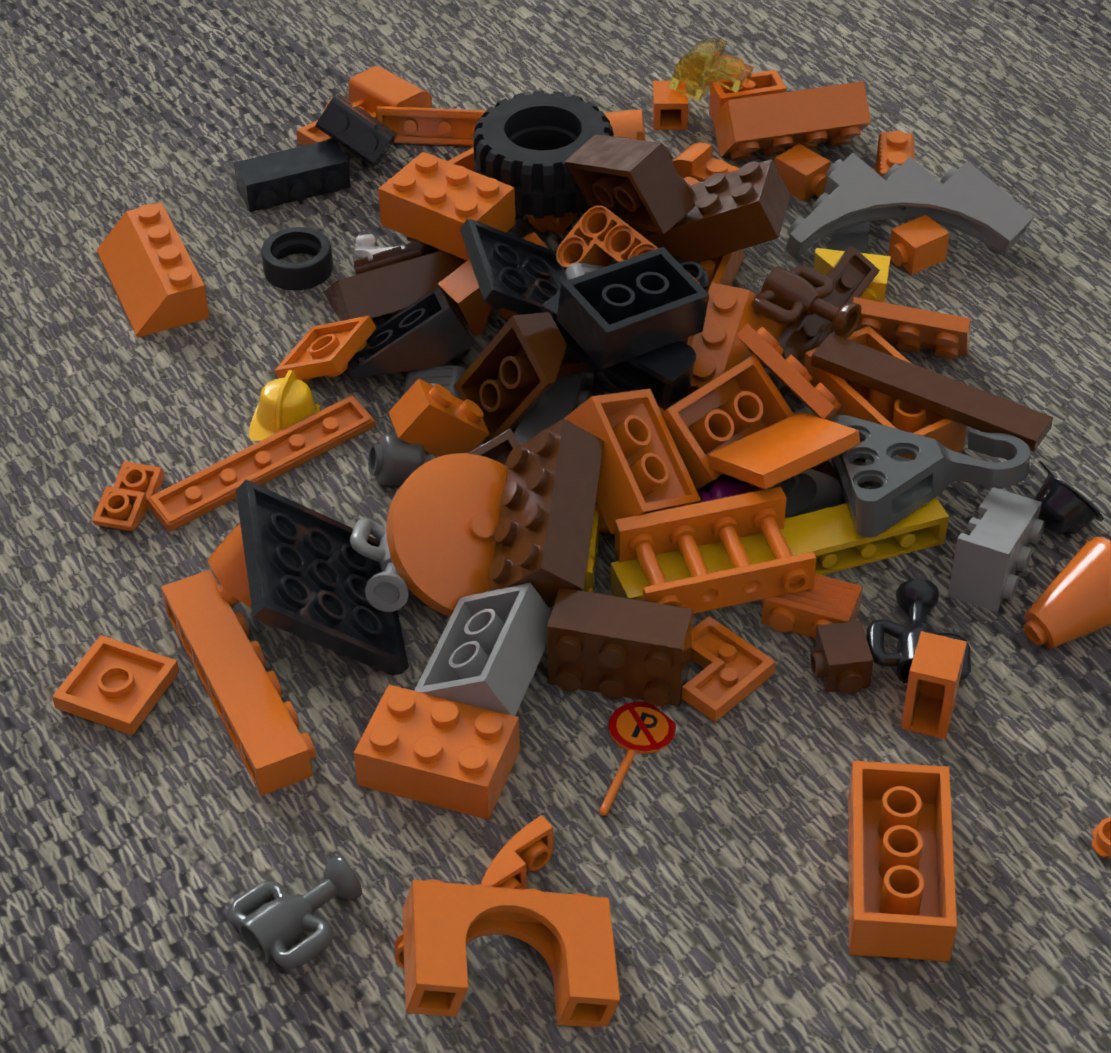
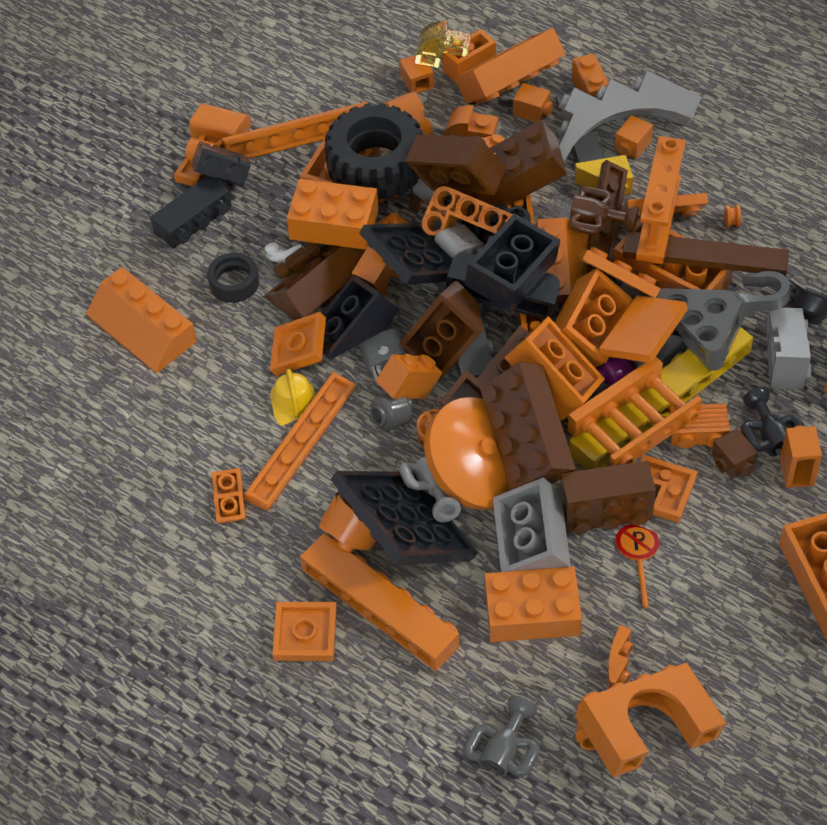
camera: 20 degrees left, 10 degrees up
none -> orange fence [636,136,686,264]
none -> orange bush [724,204,741,228]

